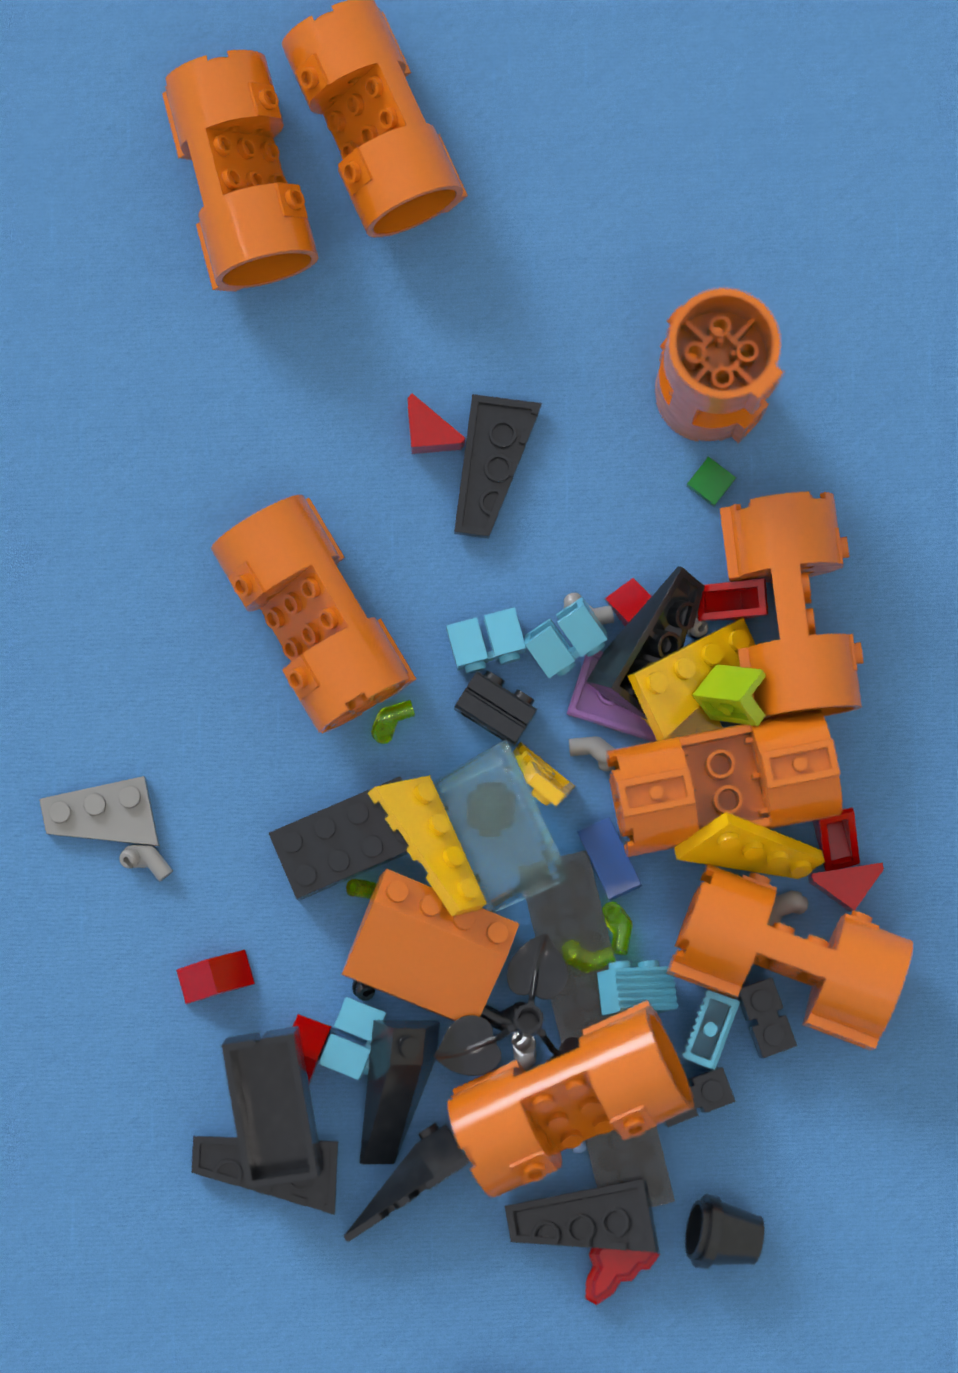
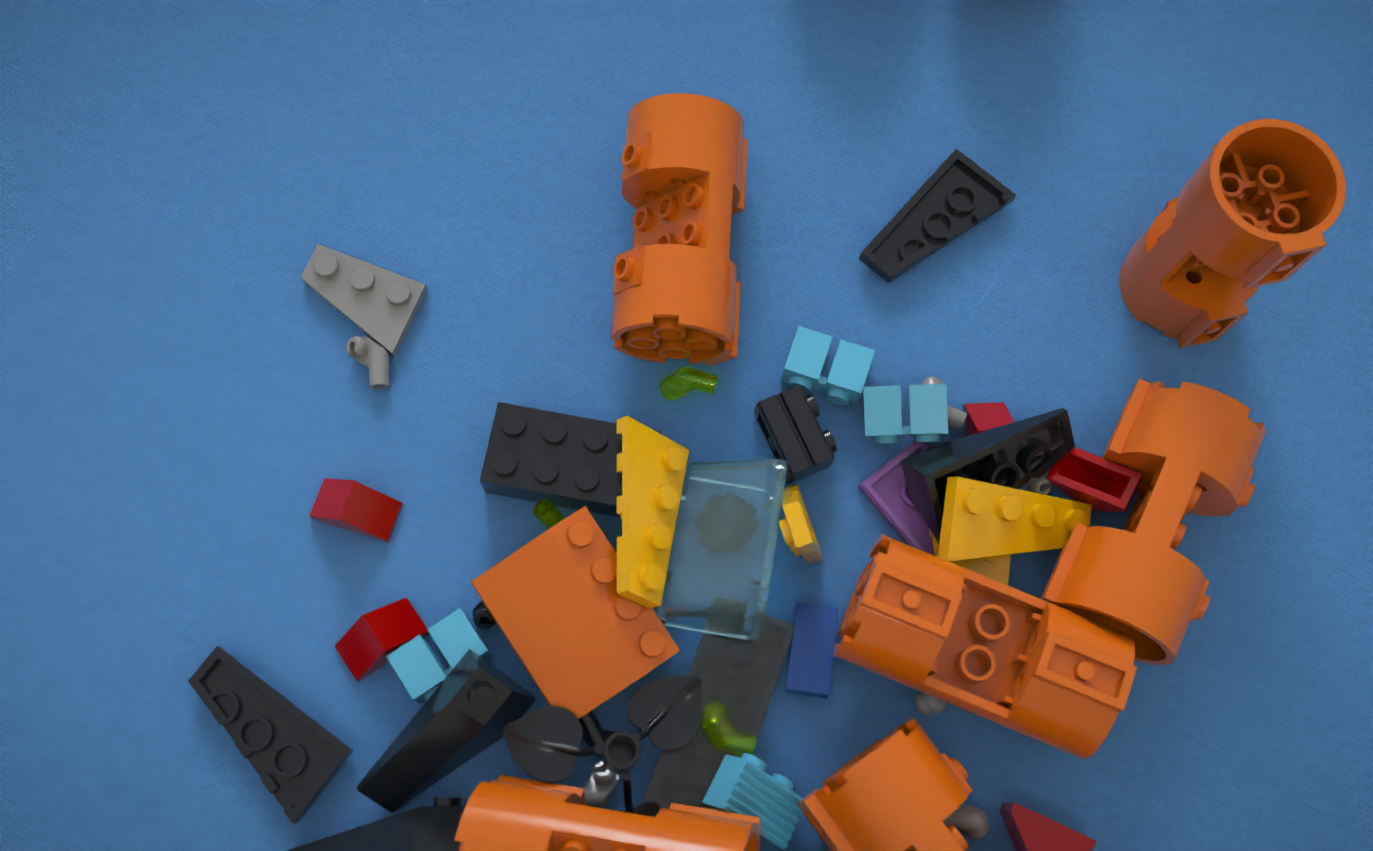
camera: 30 degrees right, 10 degrees down
black piece [221,1026,323,1189] -> none
red slope [407,393,466,454] -> none
light grey arm [568,736,615,771] -> none
clear neon green arm [601,901,633,955] -> none
yellow wing [674,812,825,879] -> none
green tile [686,456,736,507] -> none
lime panel [692,664,766,726] -> none
red slope [812,807,860,871] -> none

